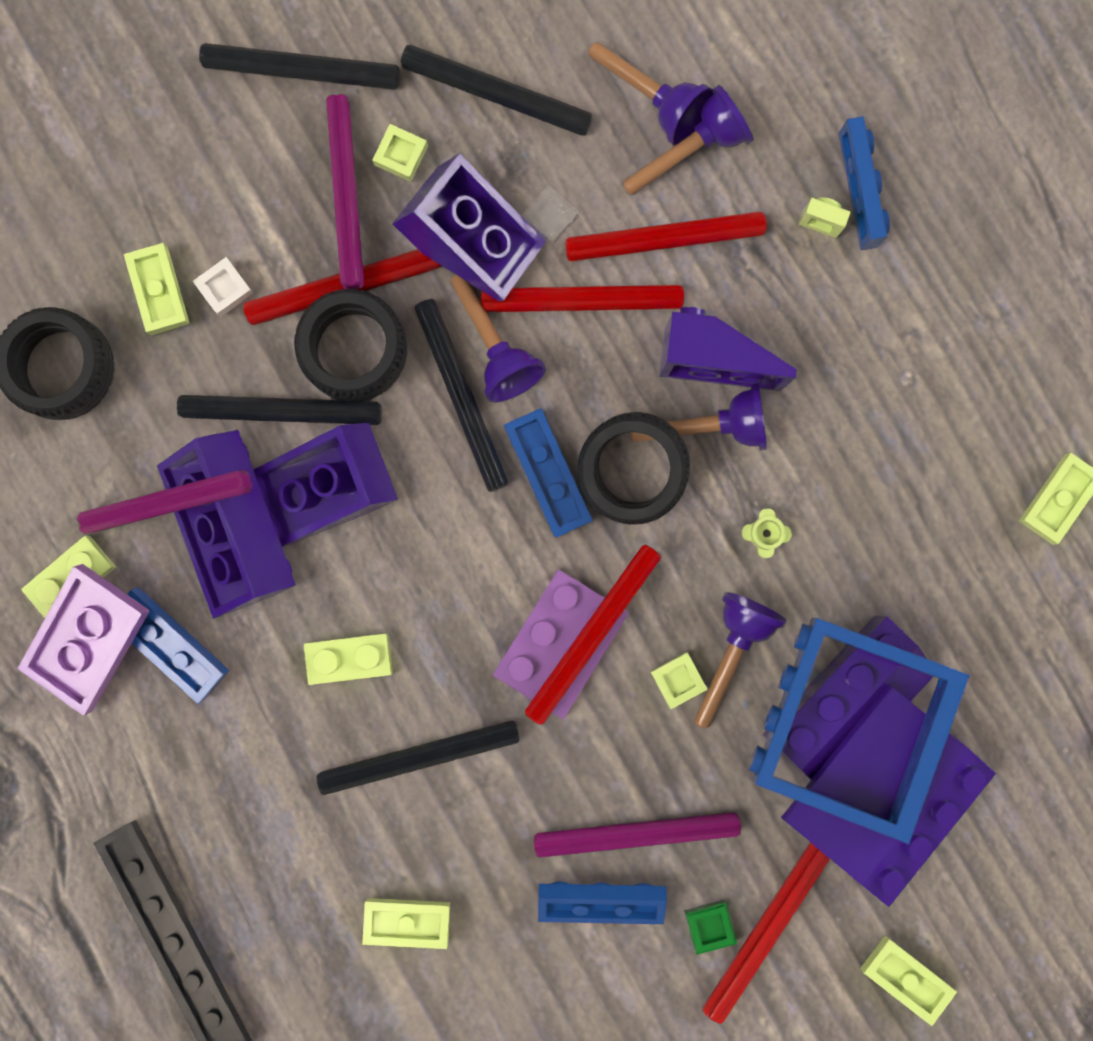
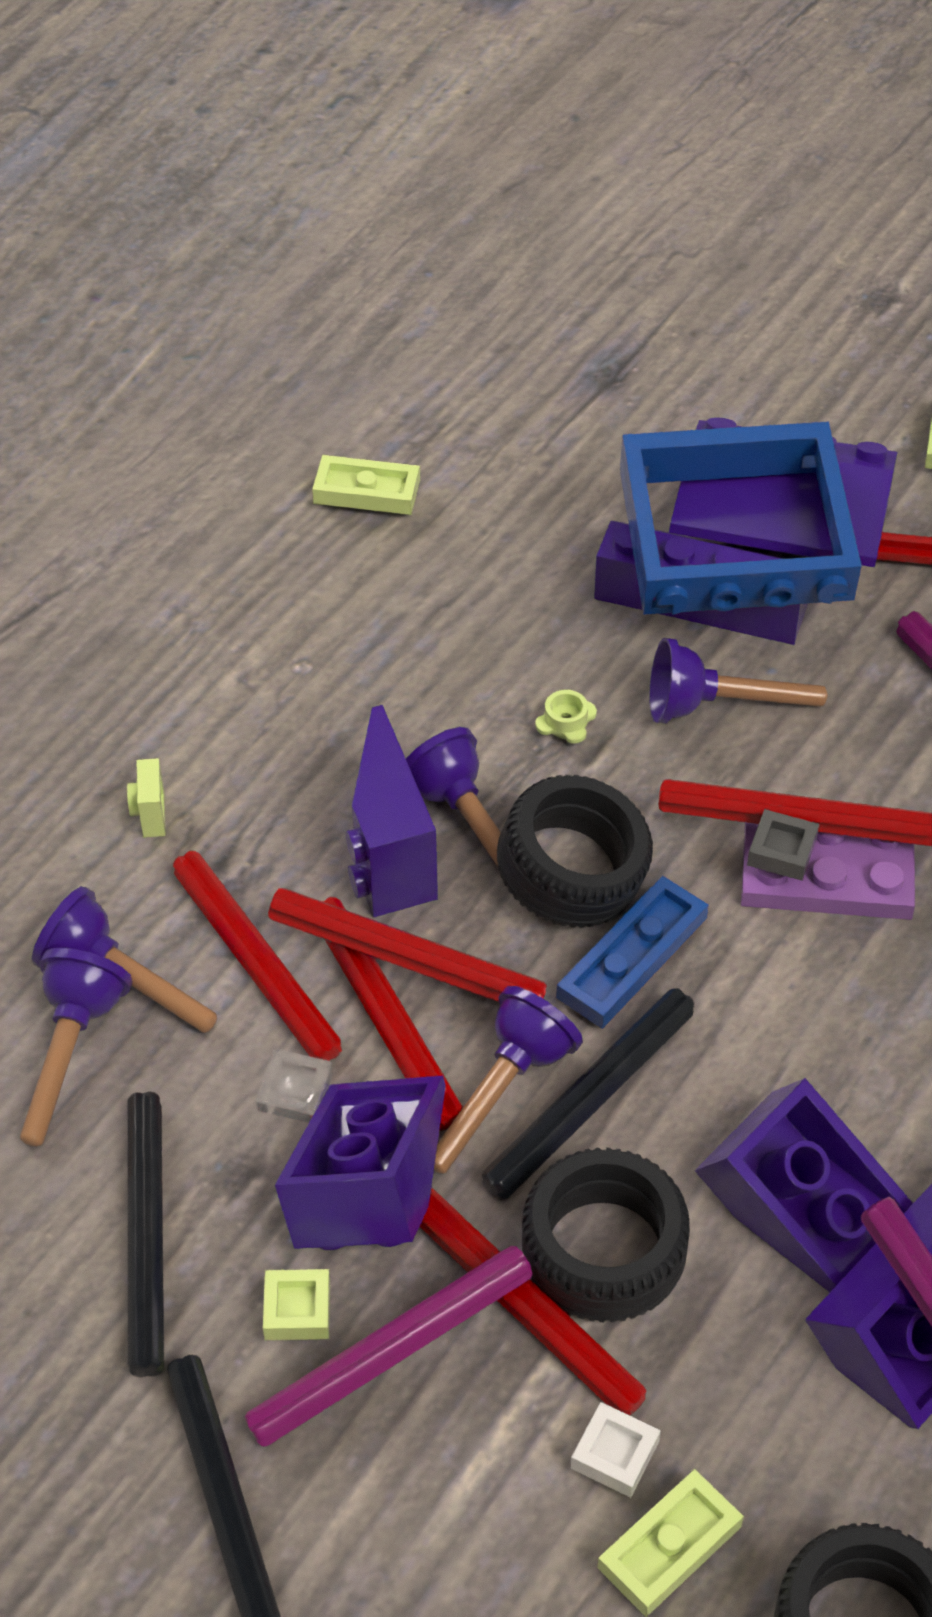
camera: 115 degrees left, 35 degrees down
black axle [177,395,382,425] -> none
yellowish green plate [650,652,708,709] -> none
blue plate [838,116,890,250] -> none
none -> red axle [268,888,547,1002]
none -> dark grey plate [747,809,819,881]

